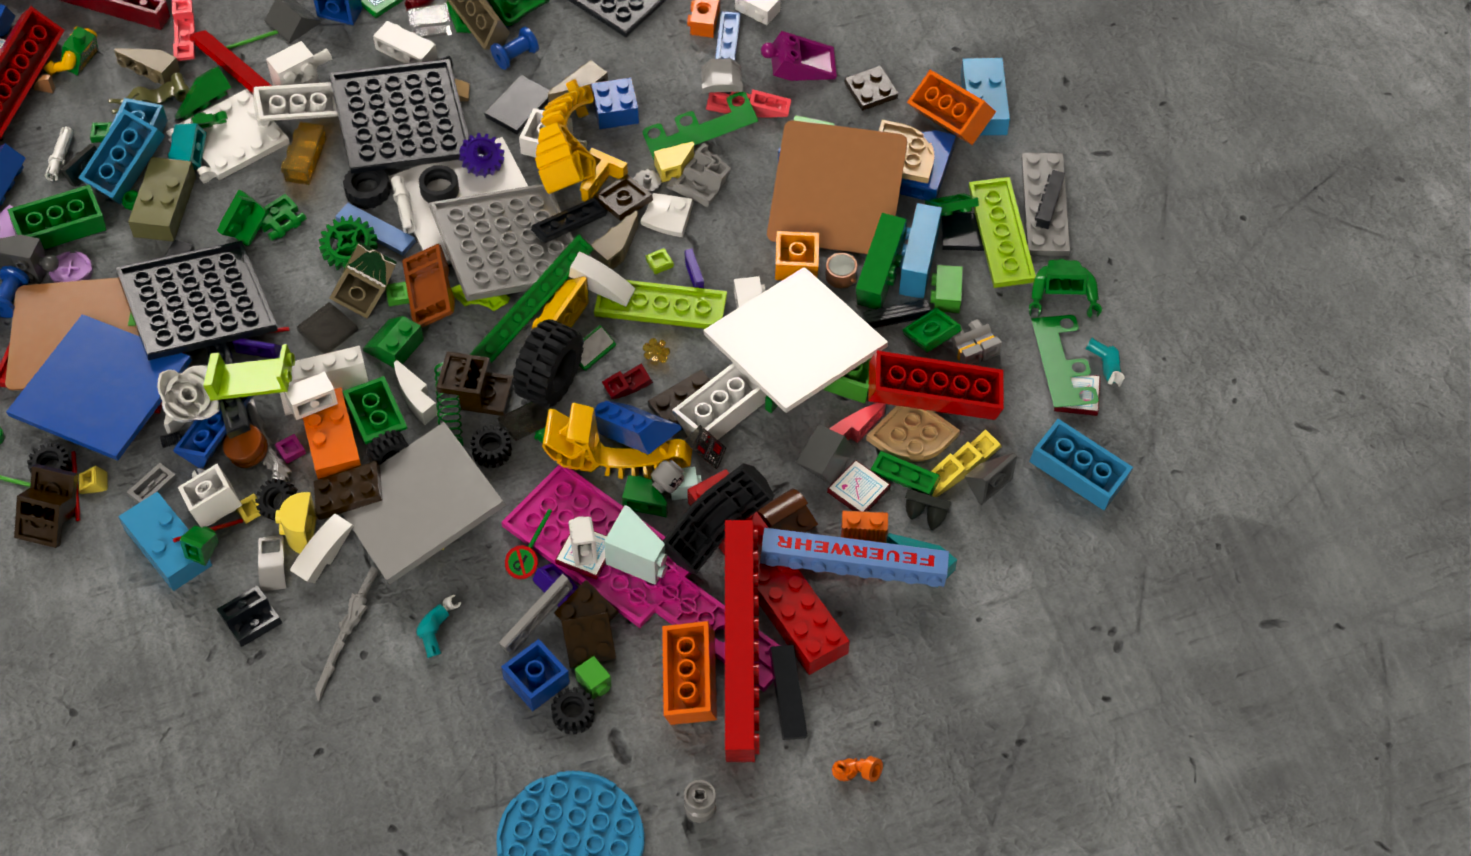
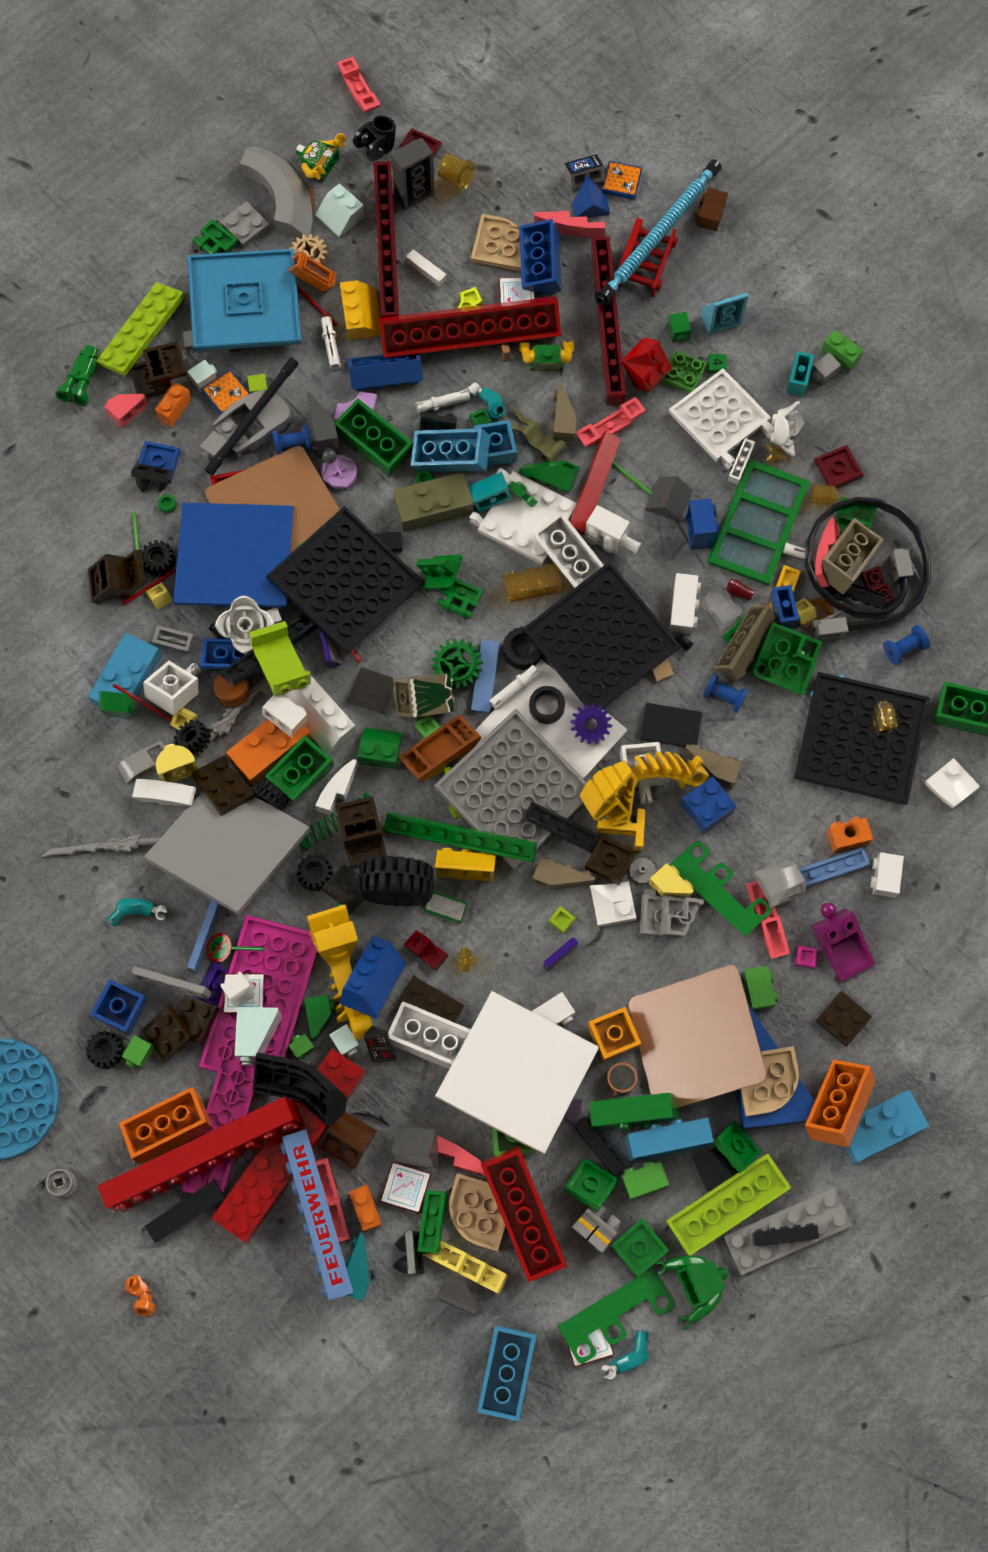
camera: 65 degrees right, 15 degrees up
black slope [217,586,282,647] -> none
magenta plate [275,434,306,464] -> none
white slope [569,251,635,306] -> none
lime plate [594,280,727,329] -> none
light grey head [651,460,685,494] -> none
none -> medium blue tile [187,900,222,974]
none -> bright green plate [288,1034,315,1061]
none -> teal arm [468,383,506,419]
none -> green plate [610,1218,669,1278]
none -> dark pink tile [795,945,818,969]

